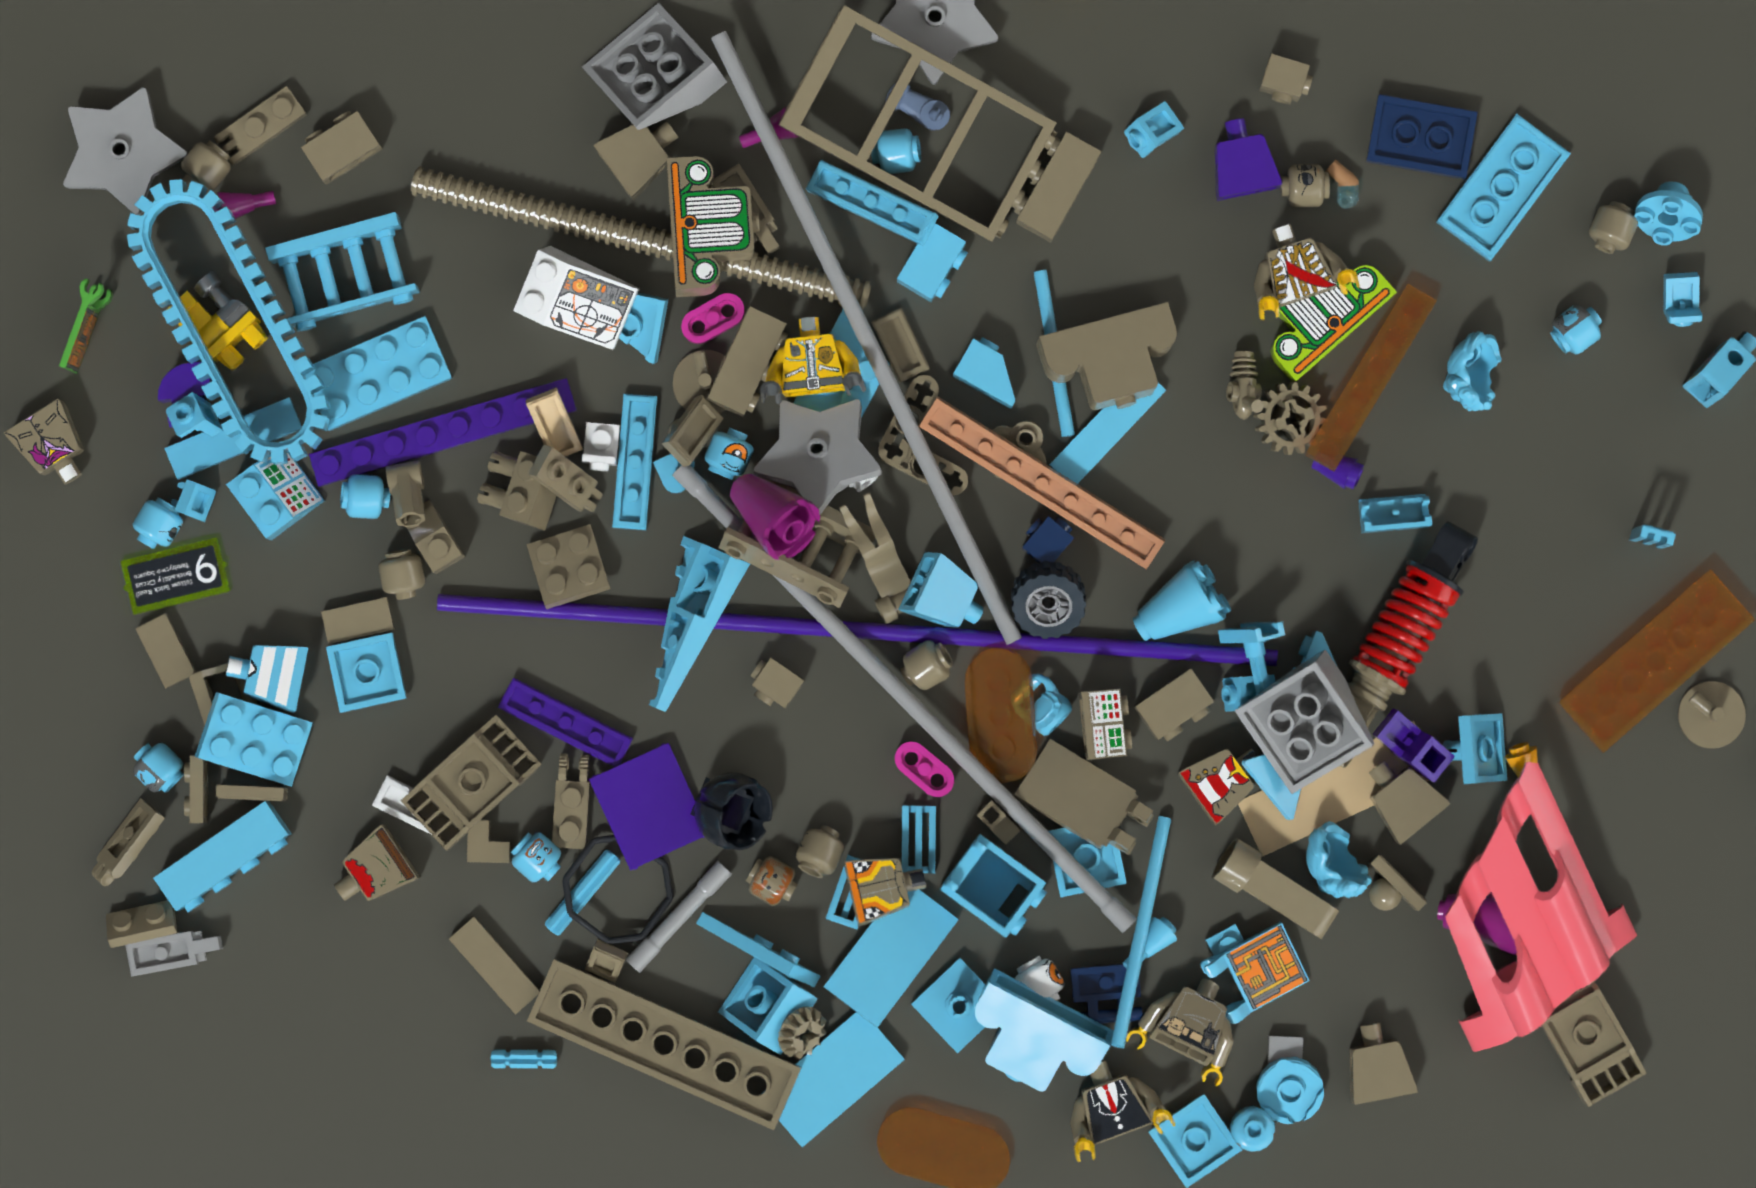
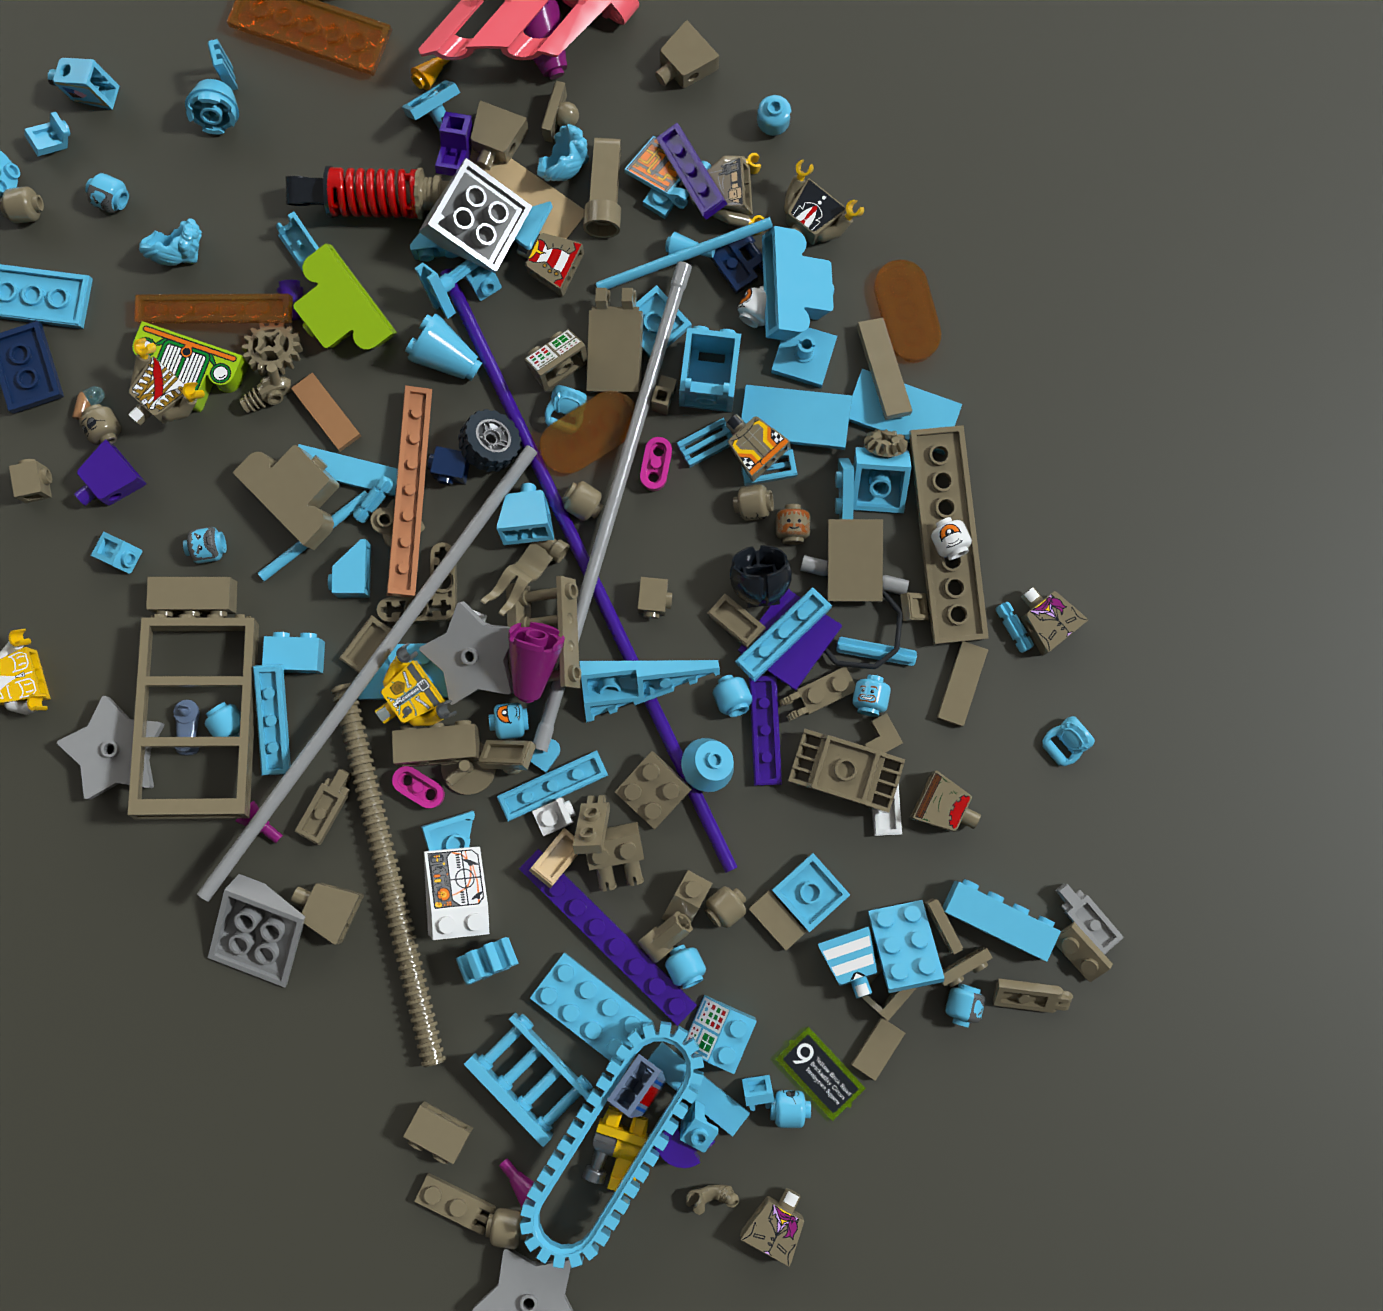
camera: 125 degrees left, 5 degrees down
bright green flag [59,278,113,374] -> none
brick [667,156,760,297] -> none
dark tan brick [1134,668,1214,741] -> none
medium azure plate [1148,1093,1242,1188] -> none
medium azure tile [1256,1057,1324,1124] -> none
light grey tile [1267,1035,1303,1065] -> none
none -> head [183,527,227,564]
none -> medium azure cone [185,79,239,134]
none -> medium nougat tile [291,373,361,452]
none -> lime brick [293,243,397,349]
none -> medium azure axle [353,476,394,523]
none -> medium azure gear [456,937,519,985]
none -> sand blue torso [607,1054,666,1118]
none -> tile [656,123,728,220]
none -> medium azure cone [681,738,734,792]
none -> dark tan piece [686,1184,739,1215]
none -> dark tan tile [707,594,766,649]
none -> medium azure head [713,675,752,717]
none -> medium azure tile [735,587,832,682]
none -> dark tan tile [827,519,883,601]
none -> dark tan tile [857,318,912,420]
none -> white head [931,517,972,560]
none -> dark tan torso [1021,587,1088,655]
none -> medium azure piece [1042,716,1095,766]

